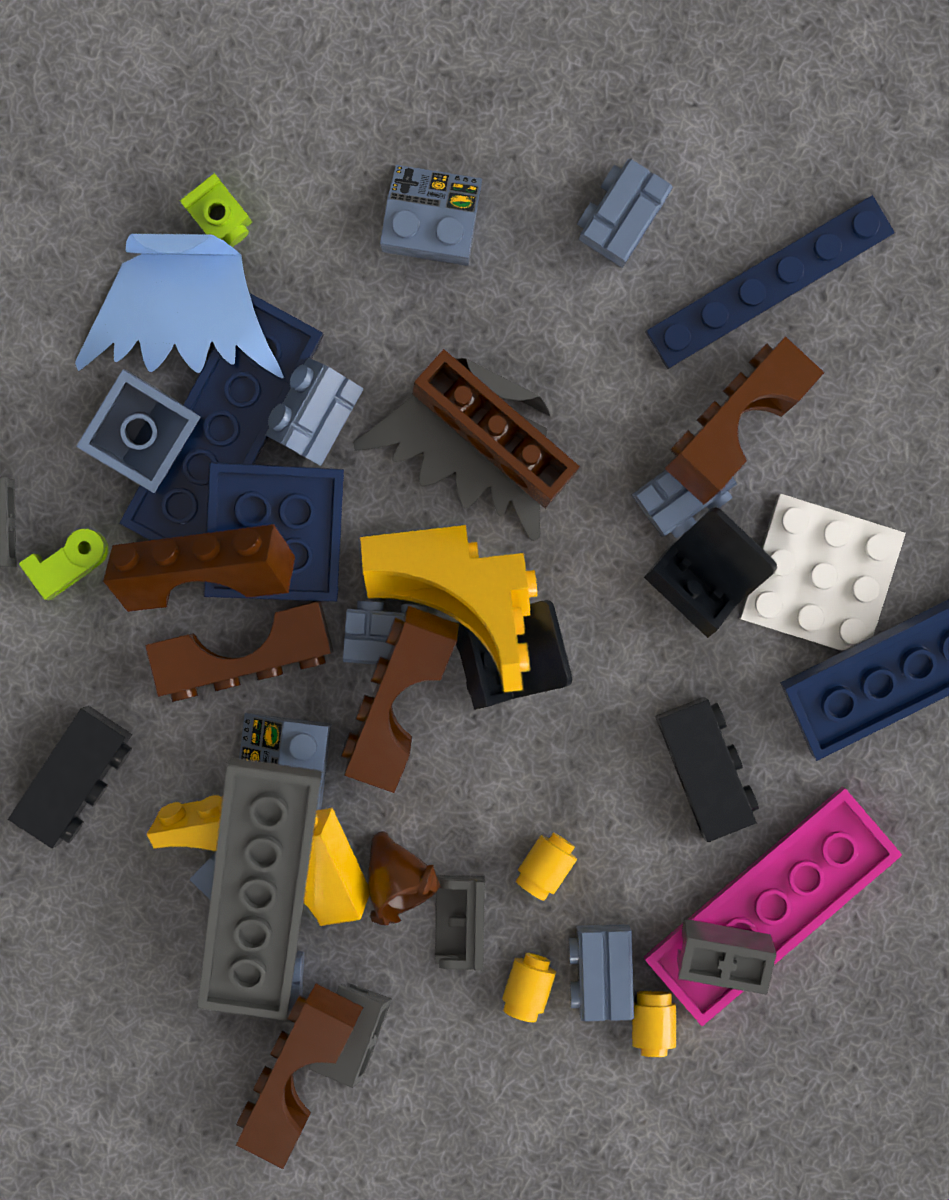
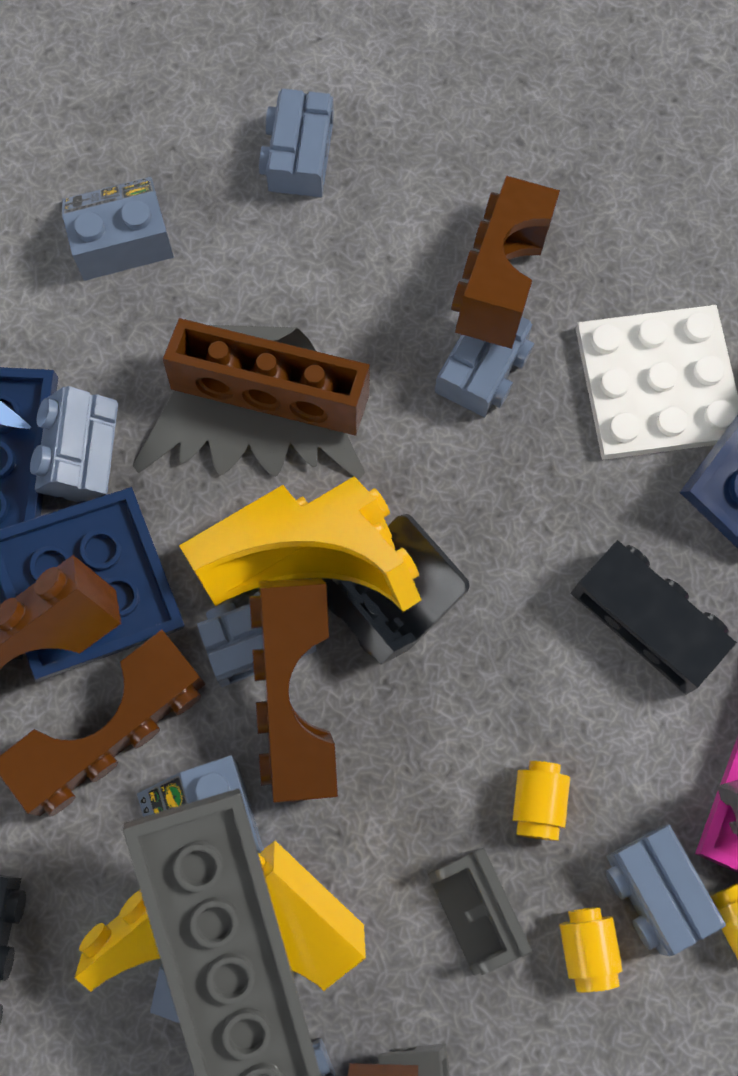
camera: 25 degrees left, 15 degrees down
reddish brown hat [368,831,440,925] -> none
black bracket [644,507,777,638] -> none
dark blue plate [645,195,895,369] -> none

